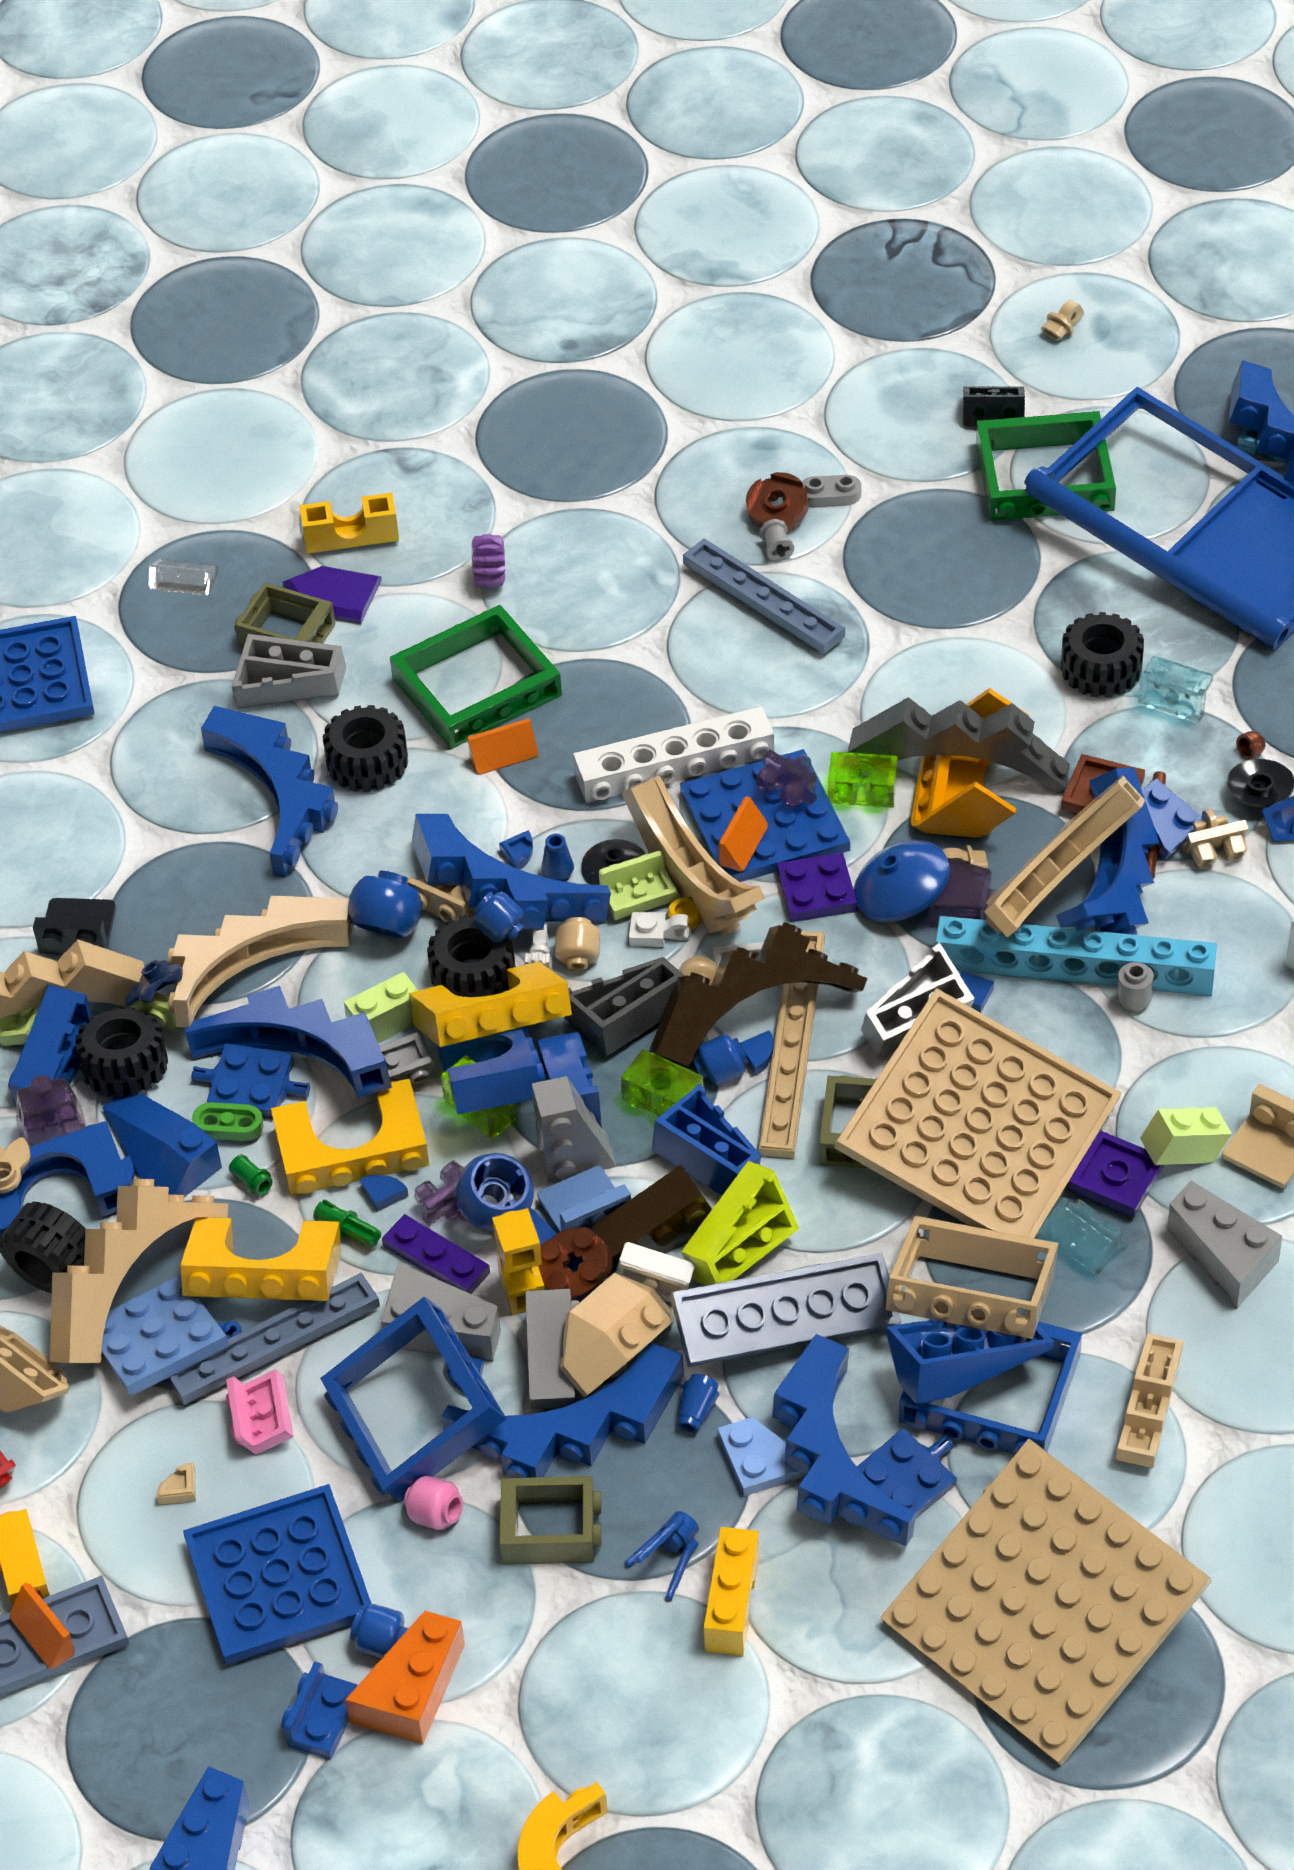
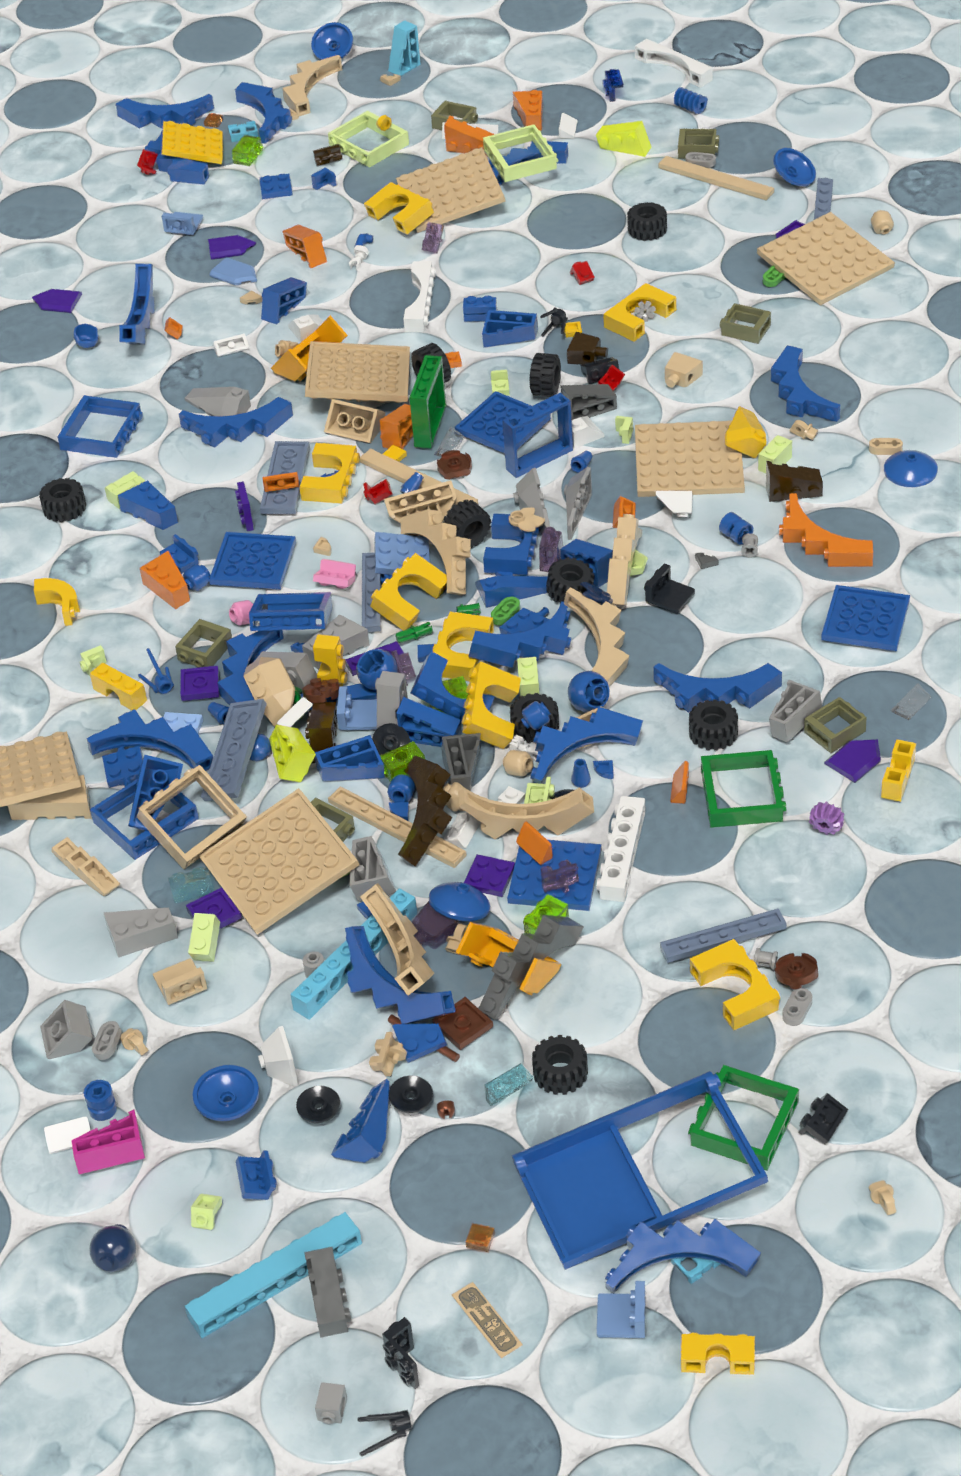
camera: 120 degrees right, 5 degrees down
none -> yellowish green bracket [79,645,107,676]
none -> dark purple plate [180,666,219,701]
none -> dark purple plate [235,481,254,532]
none -> black dish [372,723,410,762]
none -> yellow arch [690,939,780,1030]

